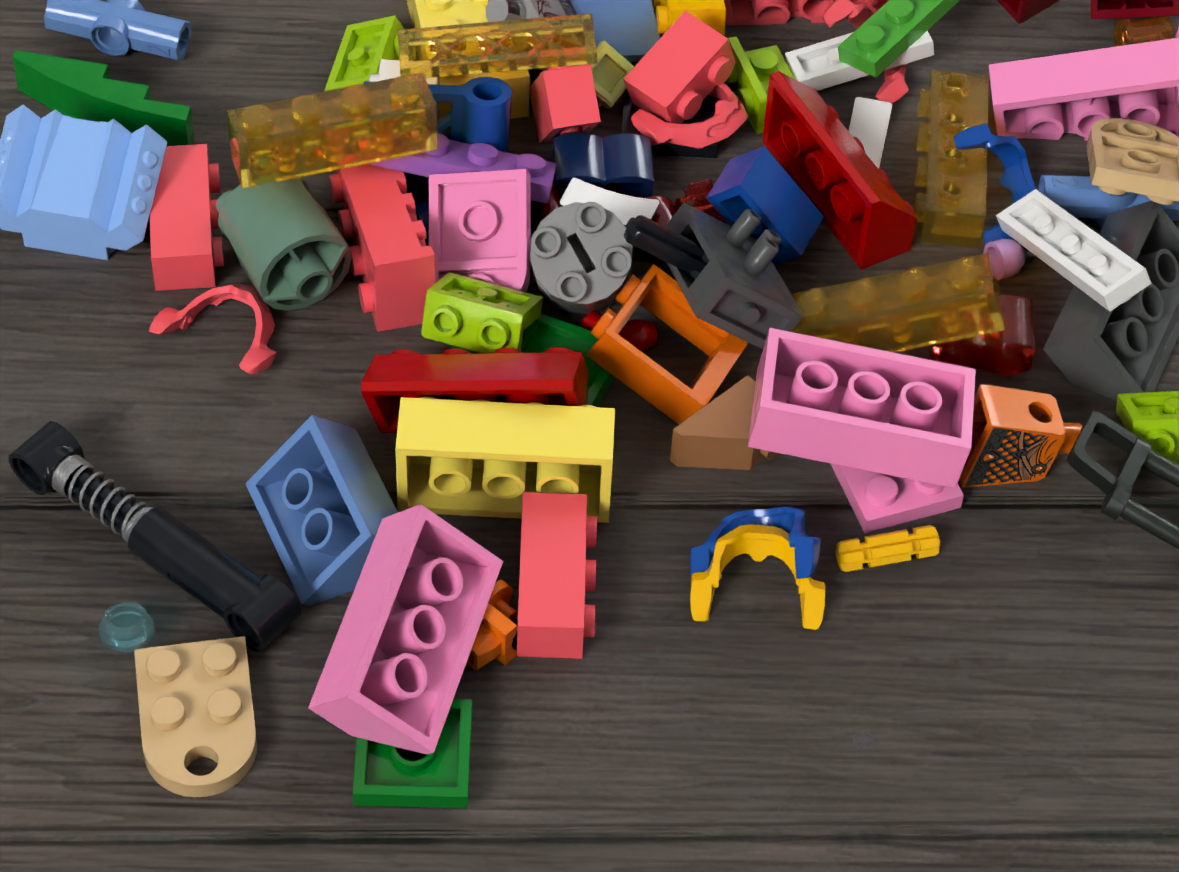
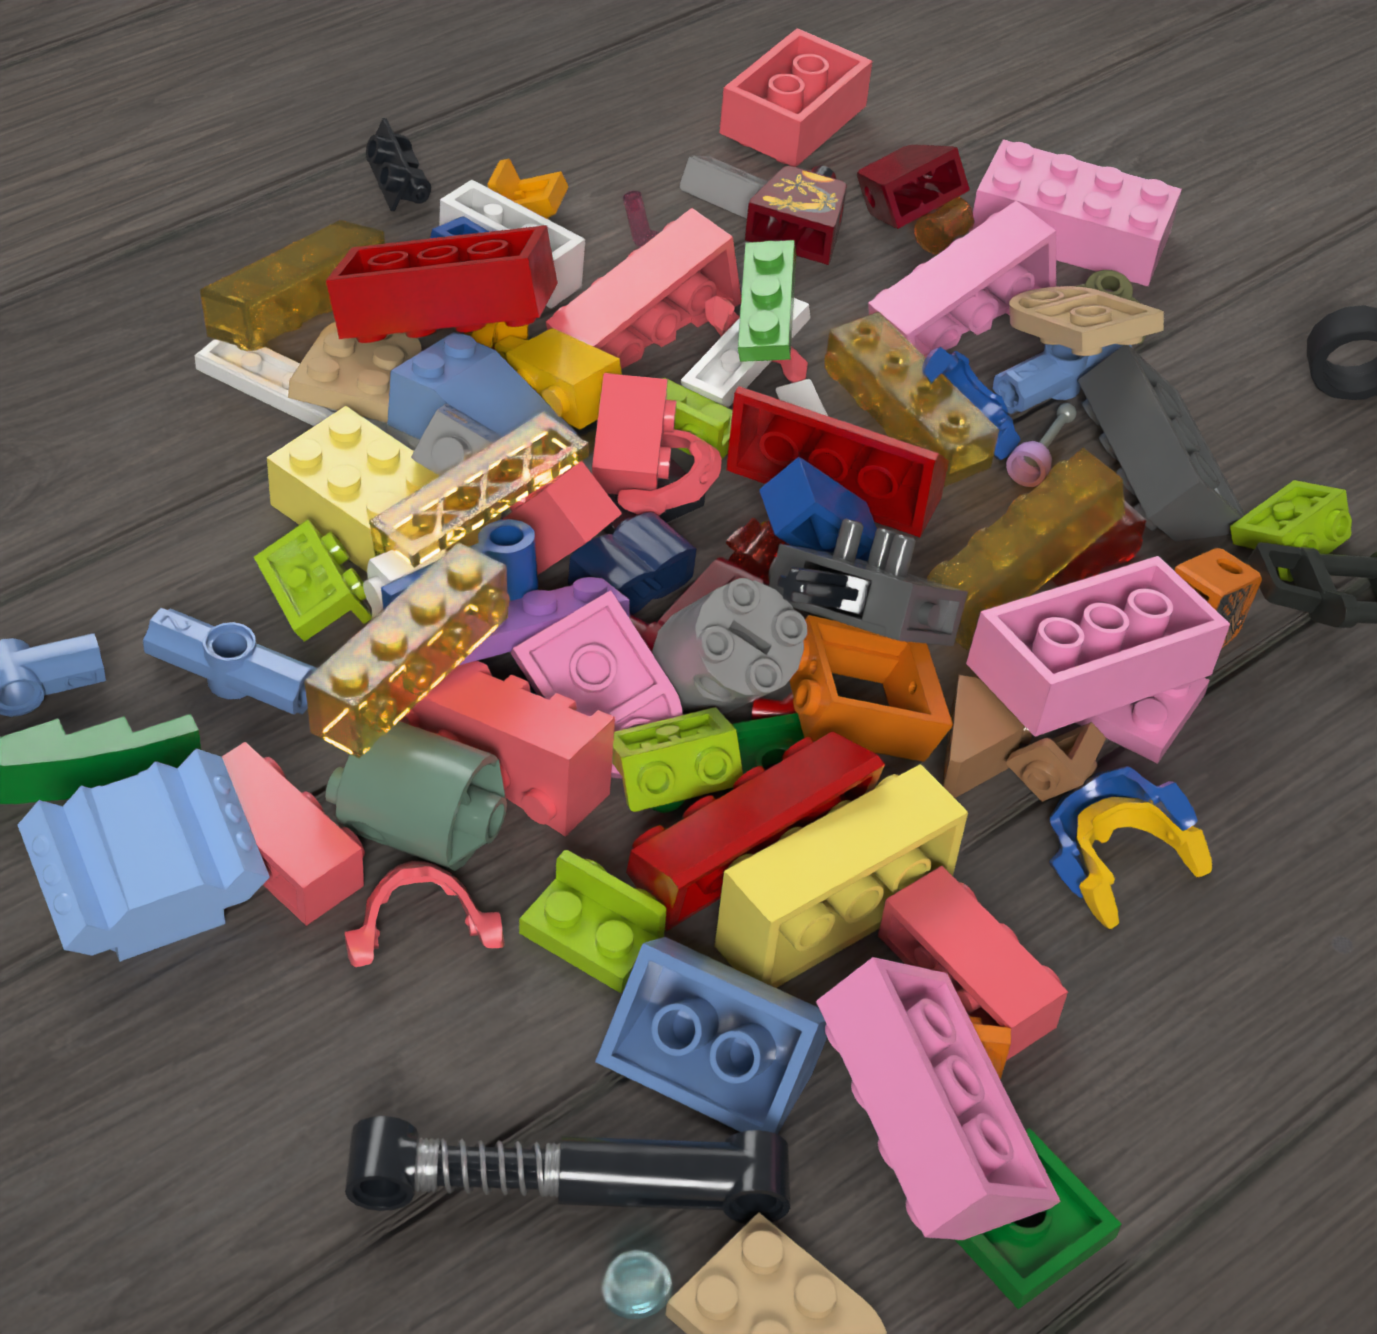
camera: 40 degrees left, 5 degrees down
white sticker [560,178,660,225] -> none
yellow axle [836,525,940,572] -> none
white plate [996,189,1151,312] -> none
none -> medium blue piece [143,608,320,715]
none -> lime bracket [519,850,667,993]
none -> medium nougat bracket [1006,722,1106,802]

